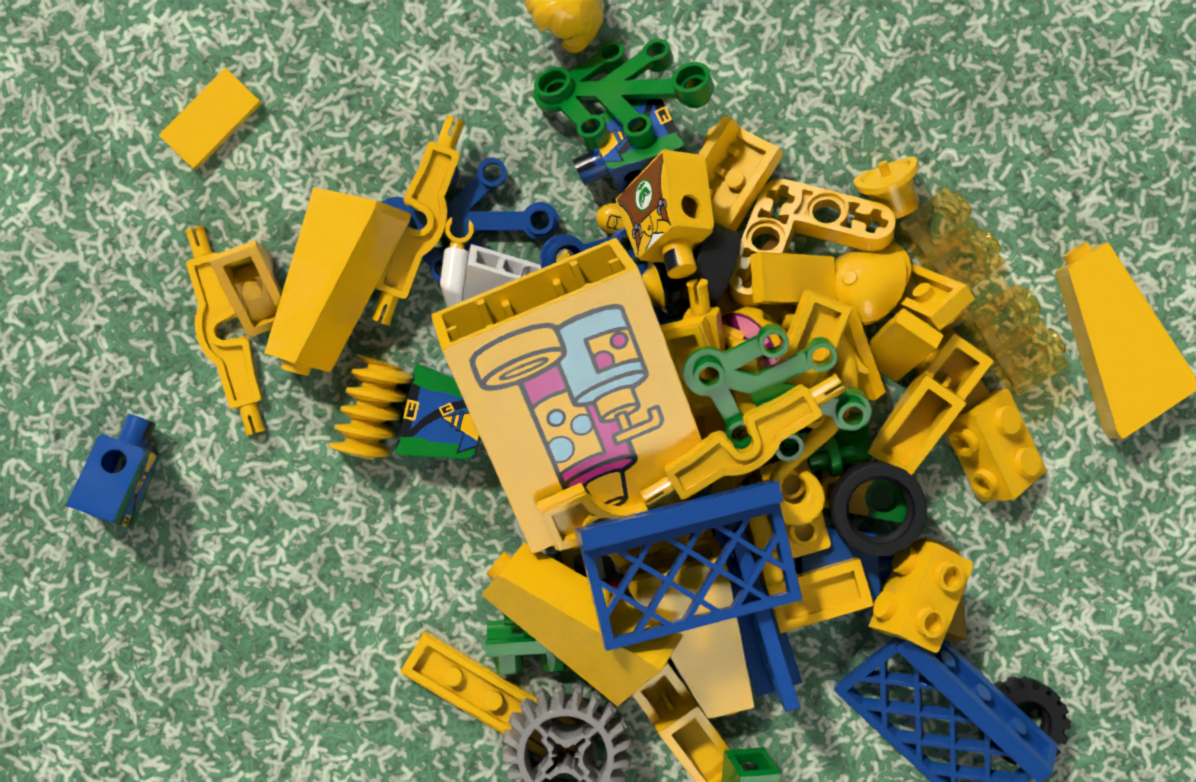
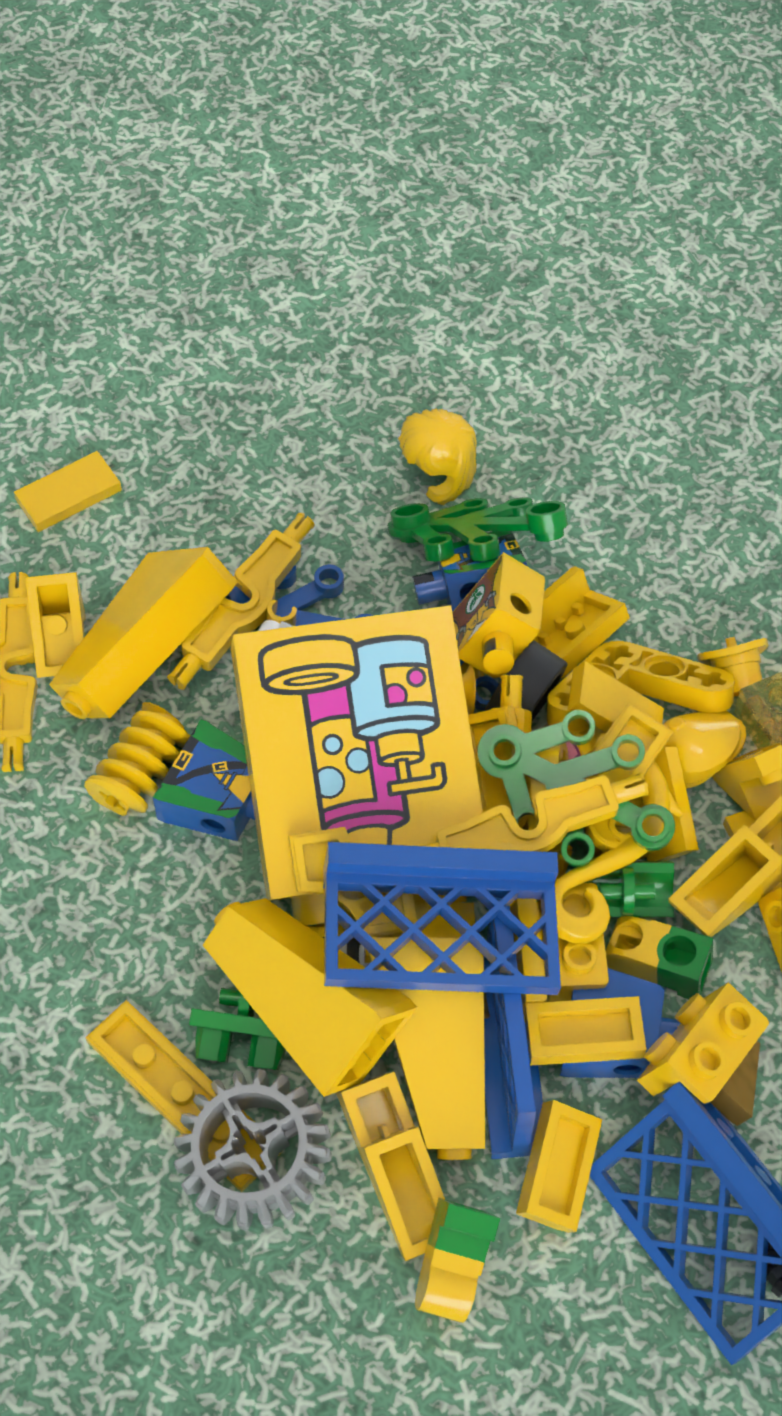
camera: 10 degrees right, 30 degrees down
black tyre [829,461,927,556] -> none
yellow tile [868,308,944,382] -> none
none -> yellow tile [516,1100,603,1233]

